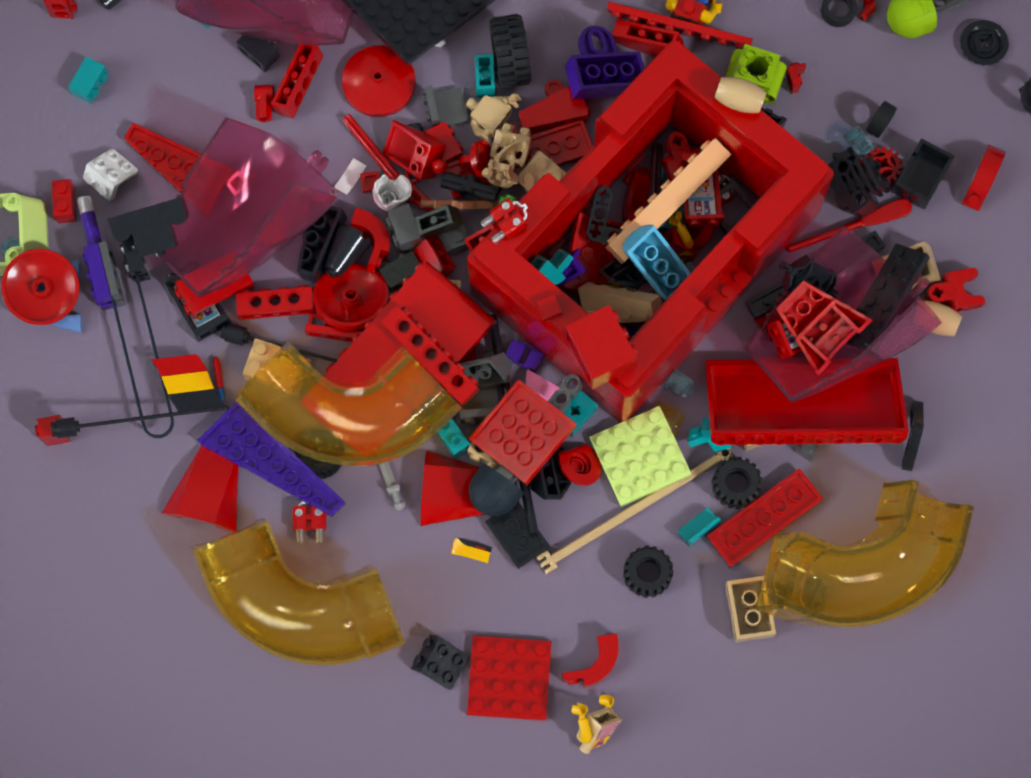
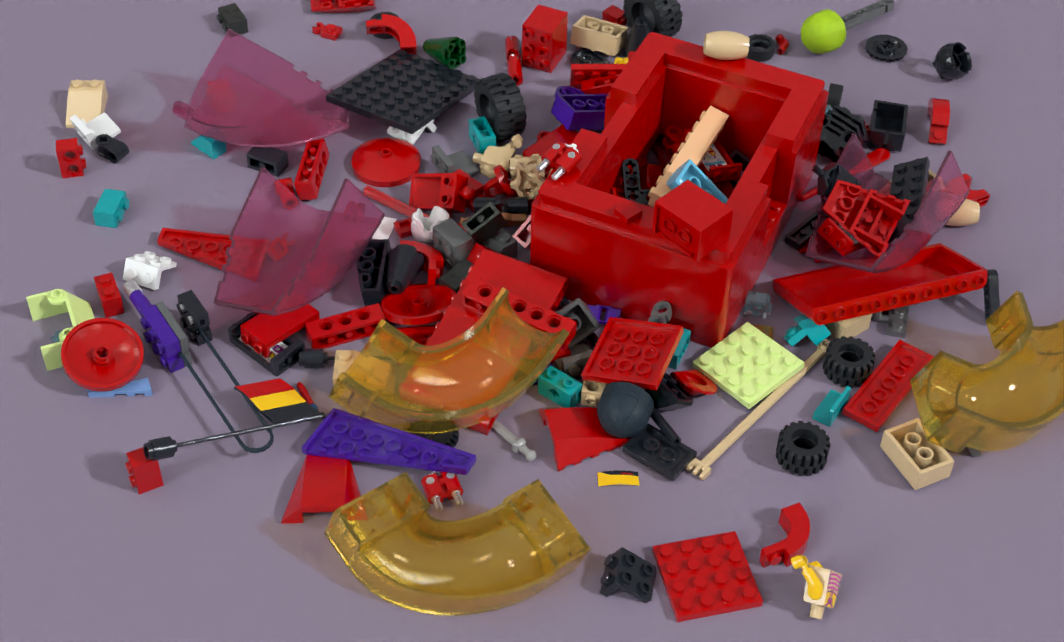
camera: 20 degrees left, 30 degrees down
black brick [107,196,189,257] -> none

